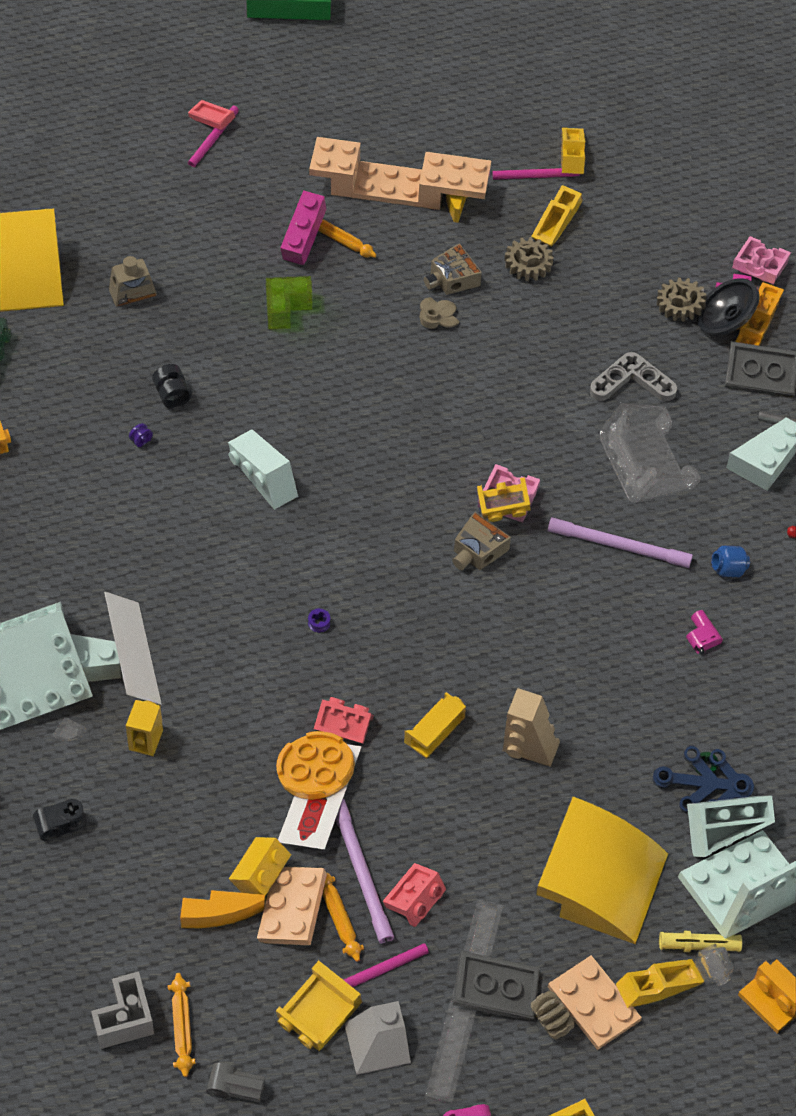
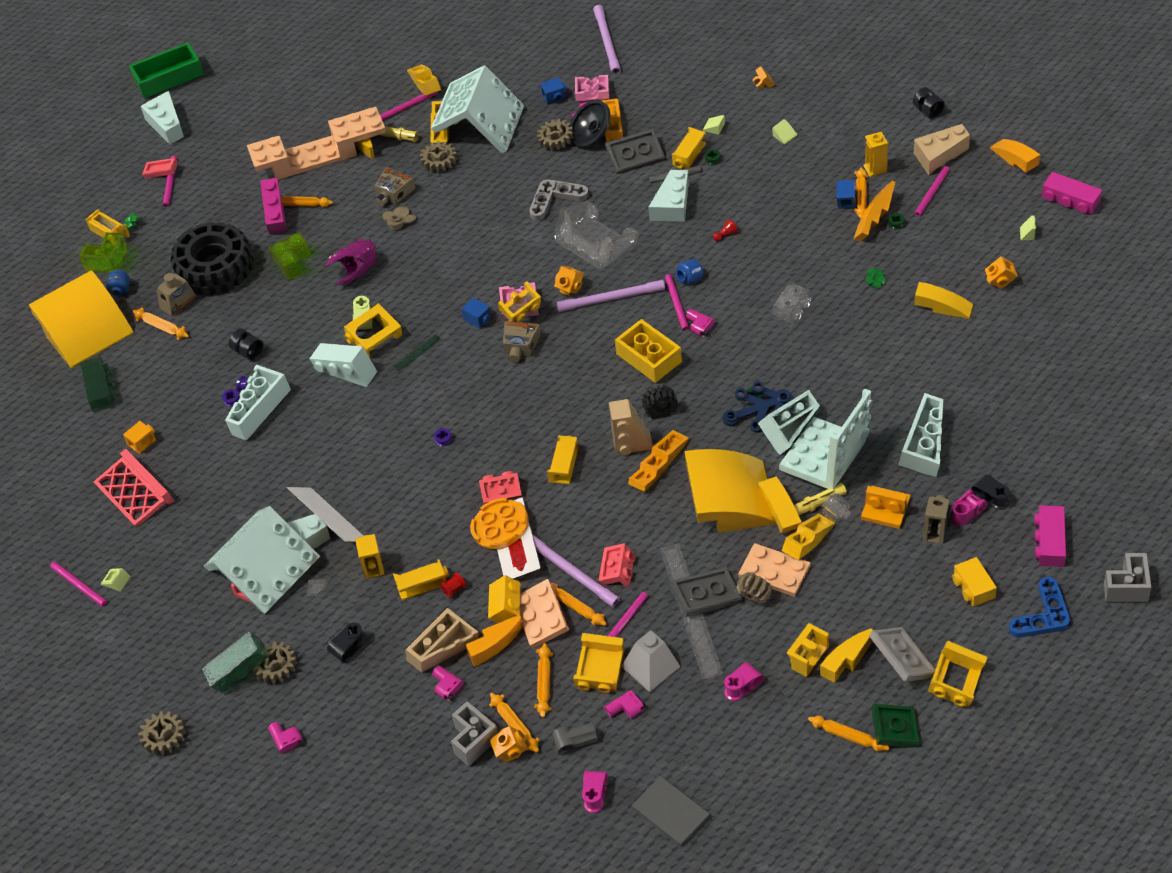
camera: 20 degrees left, 5 degrees down
none -> clear neon green brick [79,232,128,273]
none -> yellow window [86,209,130,246]
none -> blue head [106,270,130,297]
none -> green plant [123,212,139,229]
none -> light orange wheel [133,307,189,340]
none -> light aqua wedge [141,91,184,144]
none -> black tyre [170,222,253,296]
none -> dark purple bush [222,389,240,407]
none -> light aqua wedge [225,365,291,440]
none -> magenta head [325,239,376,285]
none -> yellow panel [344,303,402,358]
none -> yellowish green piece [353,296,373,330]
none -> light yellow pin [380,126,418,142]
none -> yellow window [393,559,449,600]
none -> clear green bar [394,334,440,371]
none -> tan wedge [406,608,478,673]
none -> light aqua bracket [431,65,524,153]
none -> dark pink piece [432,666,464,701]
none -> red bush [440,572,467,598]
none -> blue brick [461,298,492,329]
none -> light orange brick [489,726,528,762]
none -> light orange wheel [534,643,553,718]
none -> blue brick [540,77,567,105]
none -> light orange brick [554,266,584,295]
none -> dark pink piece [604,690,646,719]
none -> yellow brick [615,319,682,383]
none -> light orange slope [628,430,689,492]
none -> black tyre [641,385,678,419]
none -> dark pink piece [665,274,689,331]
none -> yellow slope [758,477,801,534]

